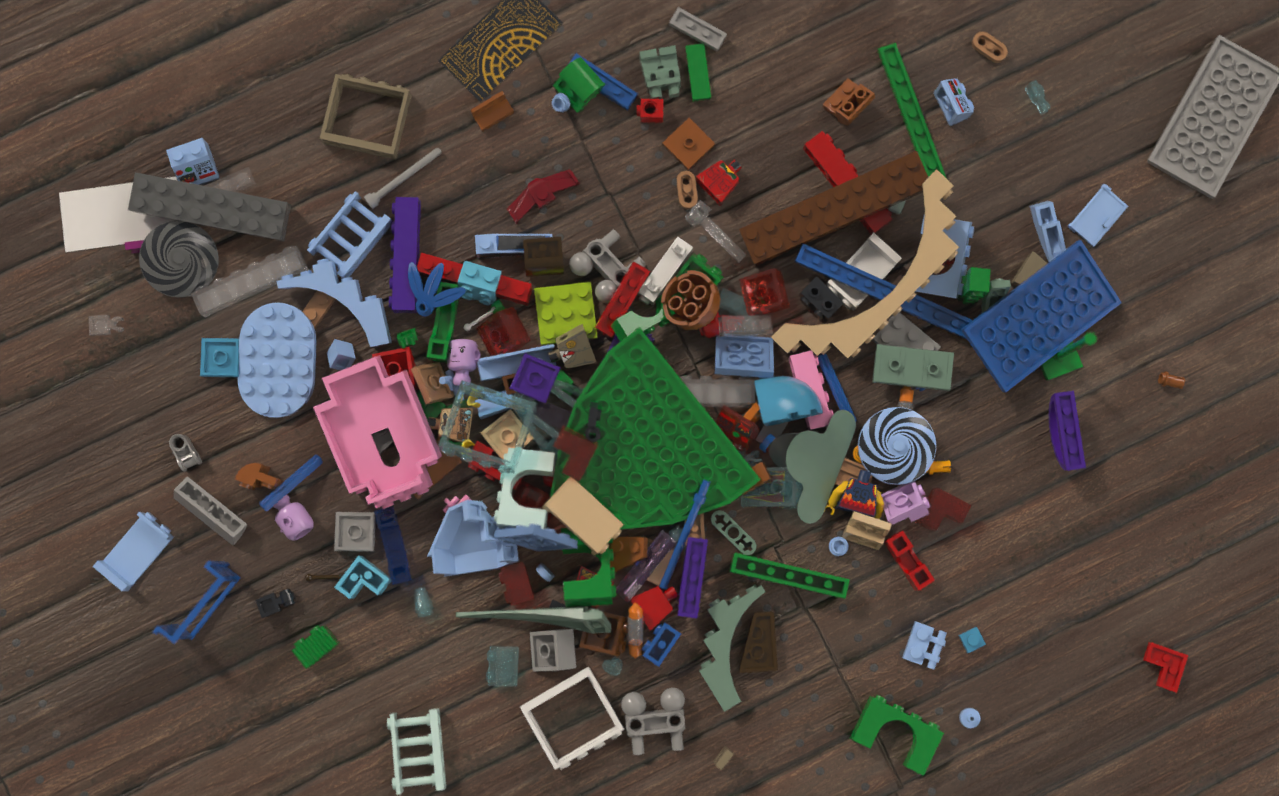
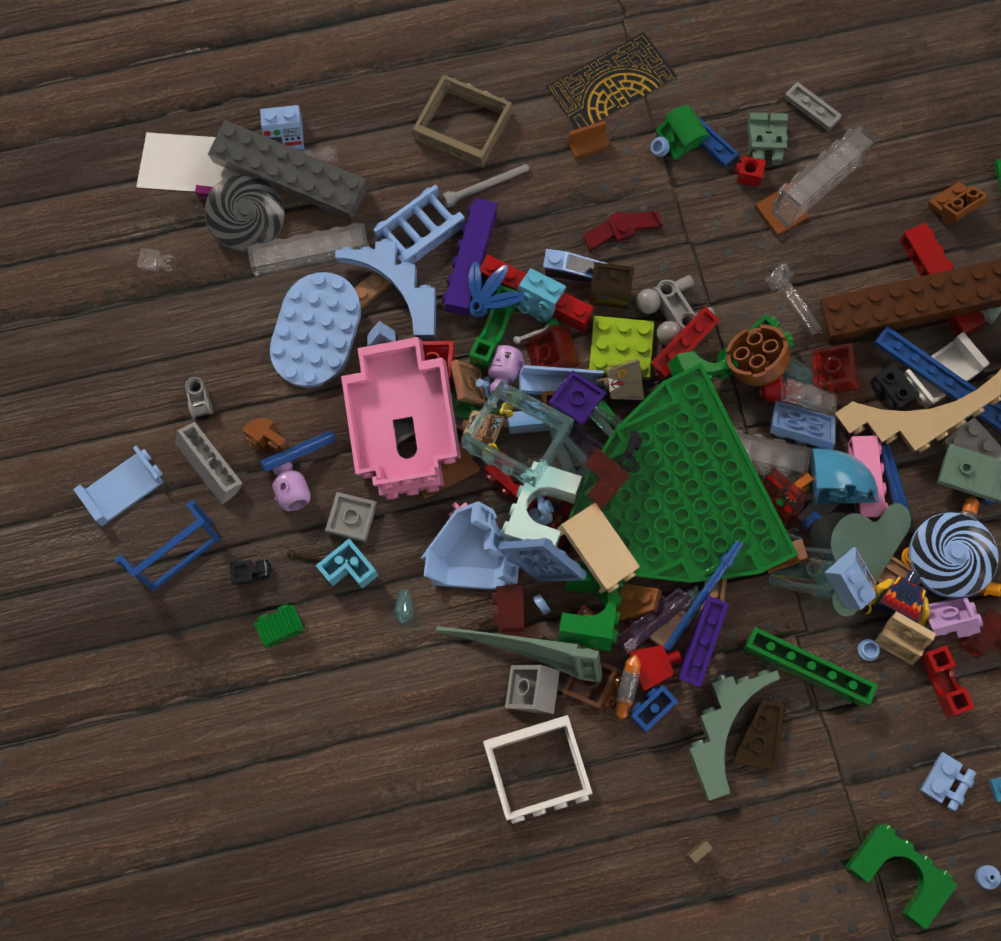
camera: 20 degrees right, 10 degrees down
dark azure plate [200,338,239,377] -> none
clear blue slope [374,506,412,585] -> none
light aqua fence [387,708,446,795] -> none
green plate [397,328,418,348] -> none
light nougat plate [481,409,535,461] -> none
clear light blue bracket [486,646,519,686] -> none
clear light blue piece [602,657,623,676] -> none
light grey piece [621,688,686,755] -> none
white brick [638,237,693,305] -> none
medium nougat plate [676,171,698,209] -> none
green tile [685,44,711,102] -> none
red torso [696,160,742,206] -> none
sand green beam [711,510,756,555] -> none
none -> light blue bracket [527,495,554,525]
none -> clear brick [771,125,877,228]
none -> light blue slope [824,547,876,610]

